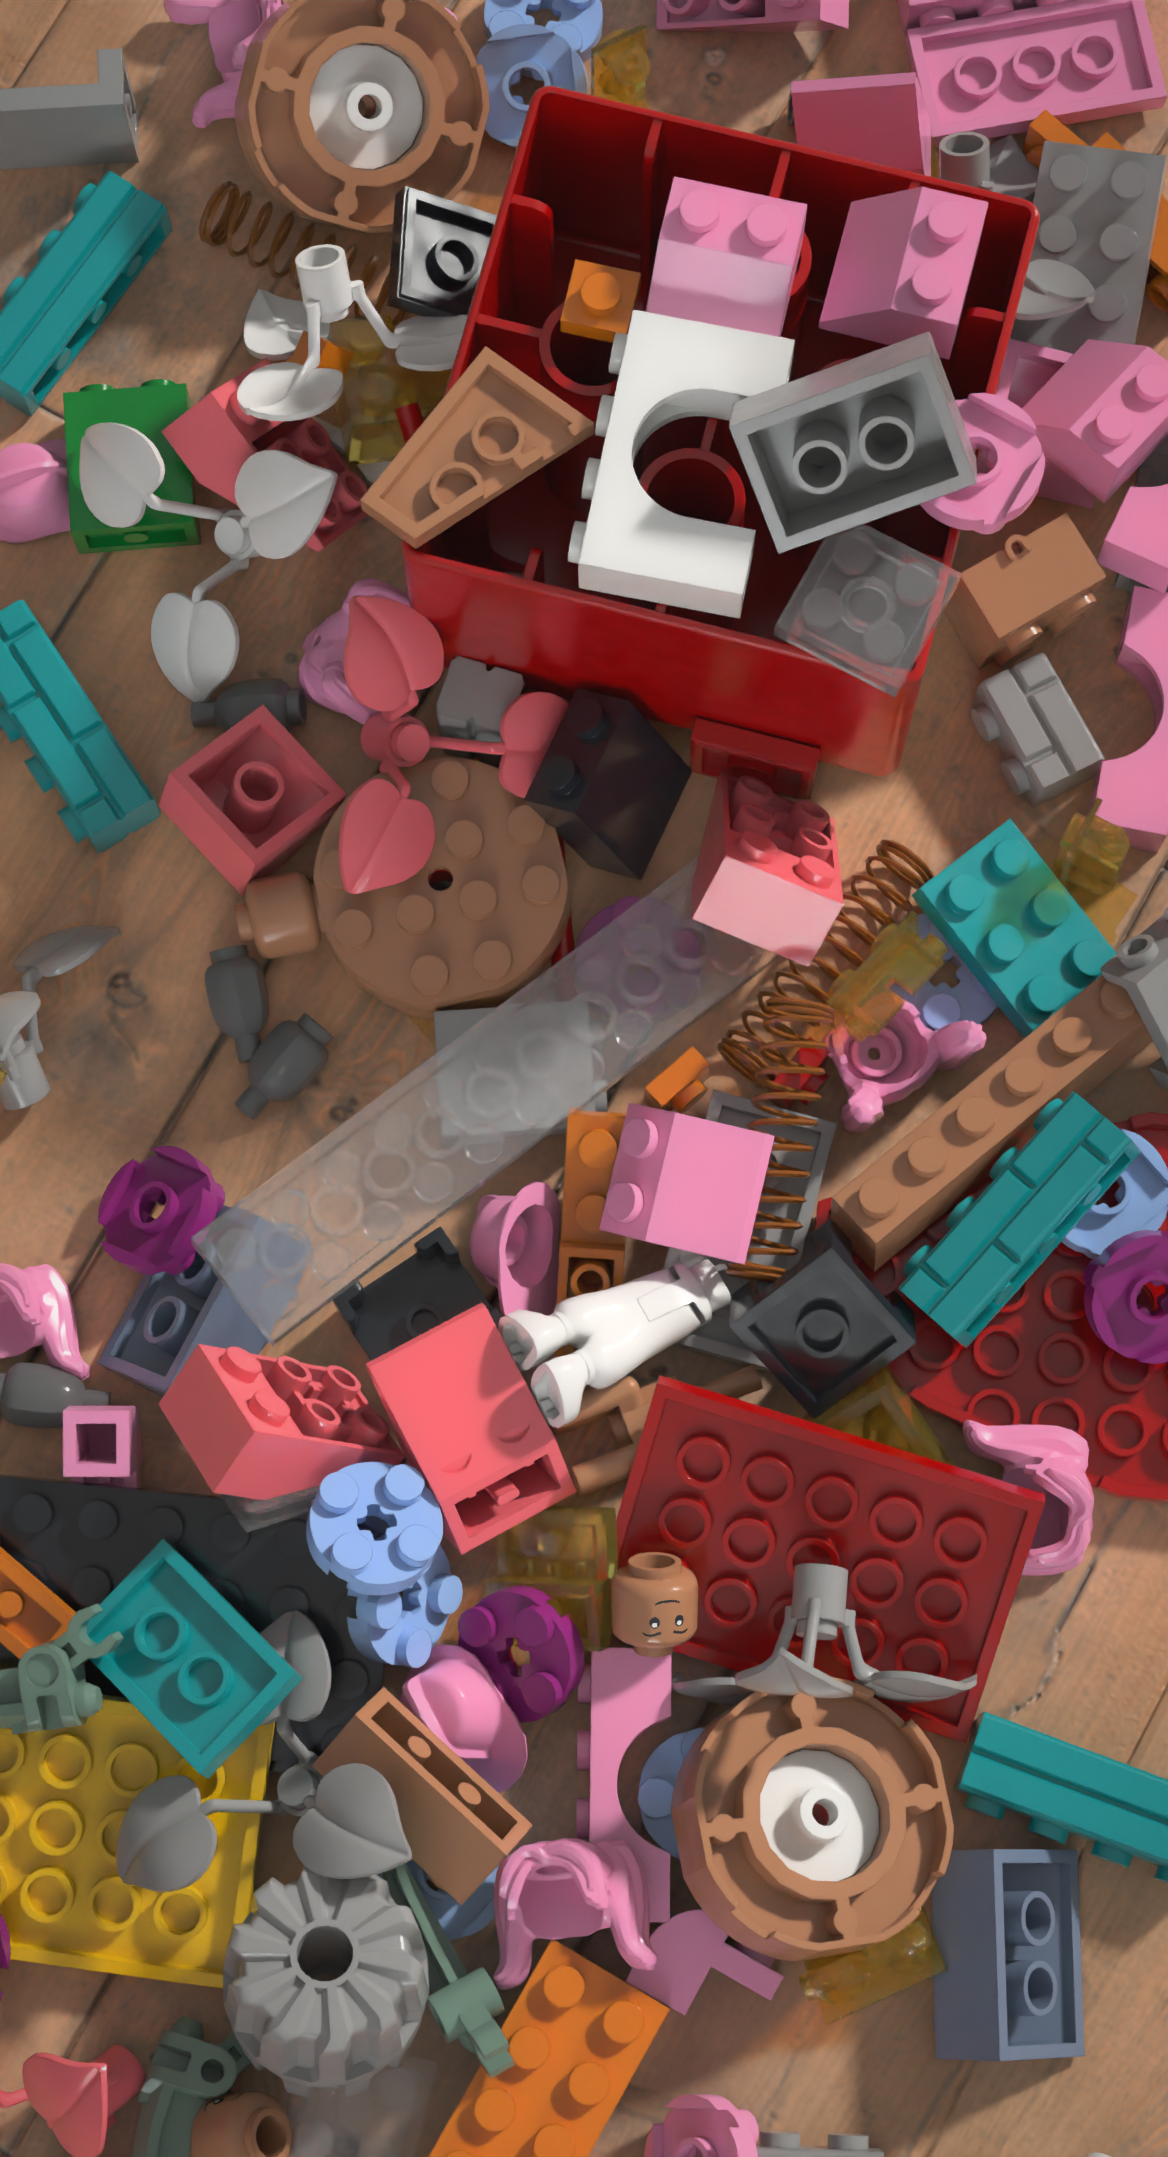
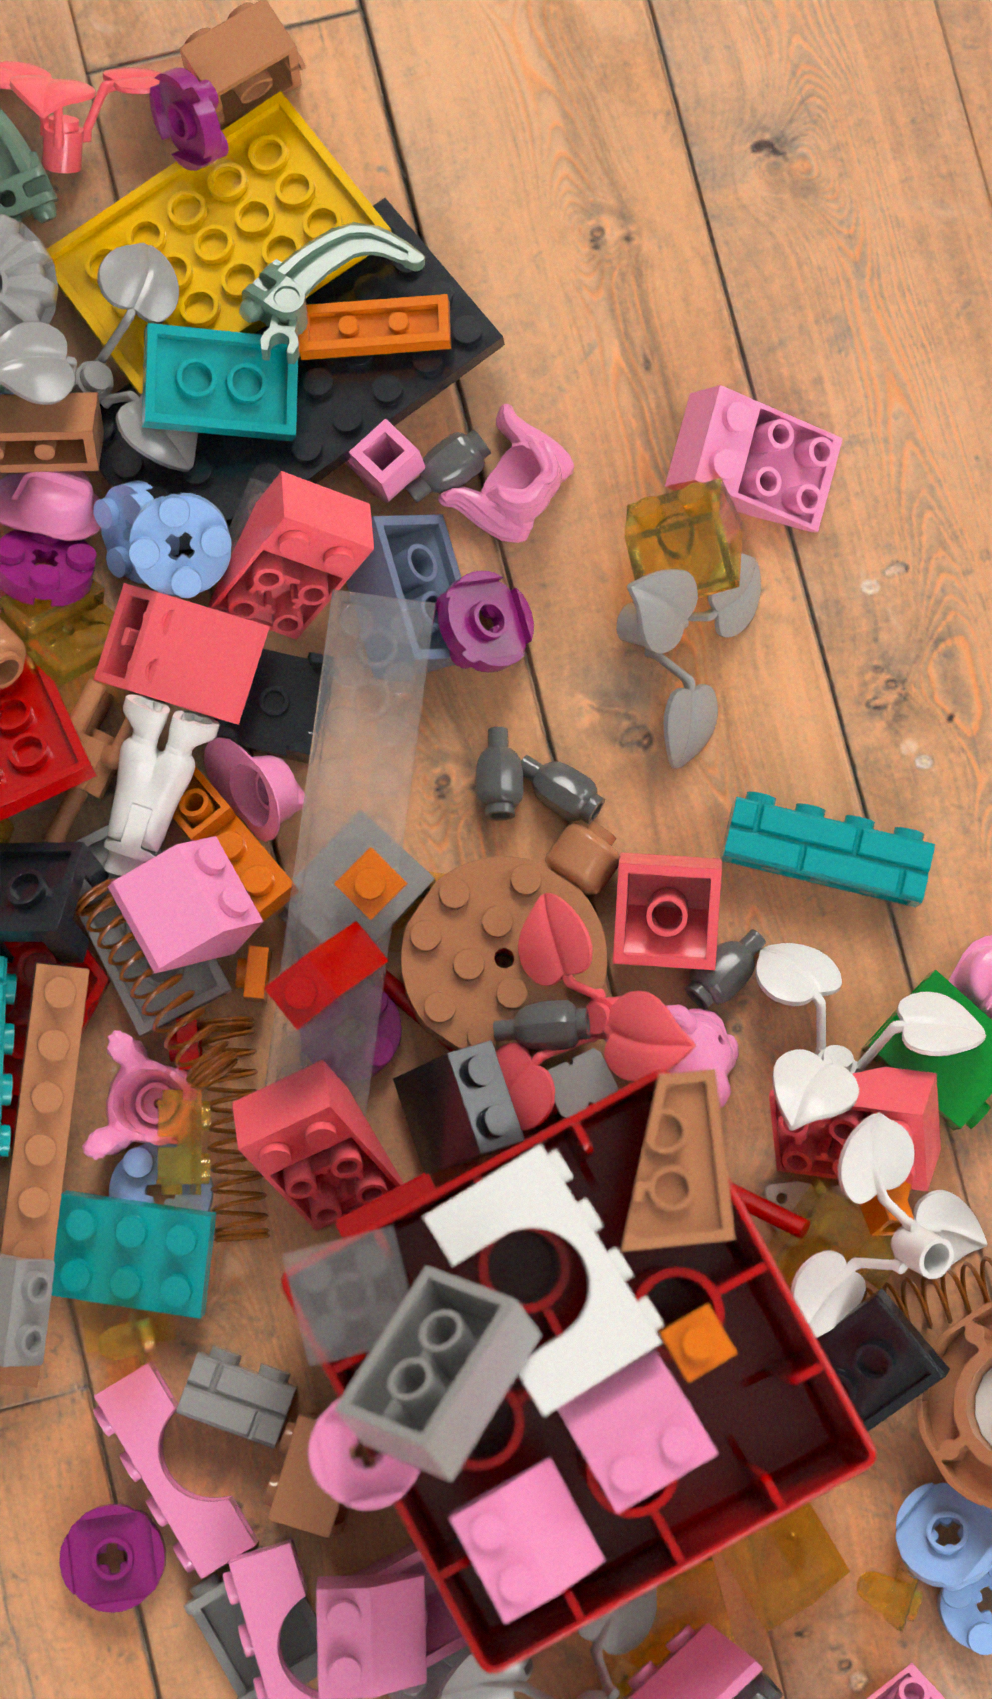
camera: 130 degrees right, 5 degrees up
none -> red slope [263,920,389,1030]
none -> orange plate [334,847,408,920]
none -> dark grey plant [493,1000,590,1051]

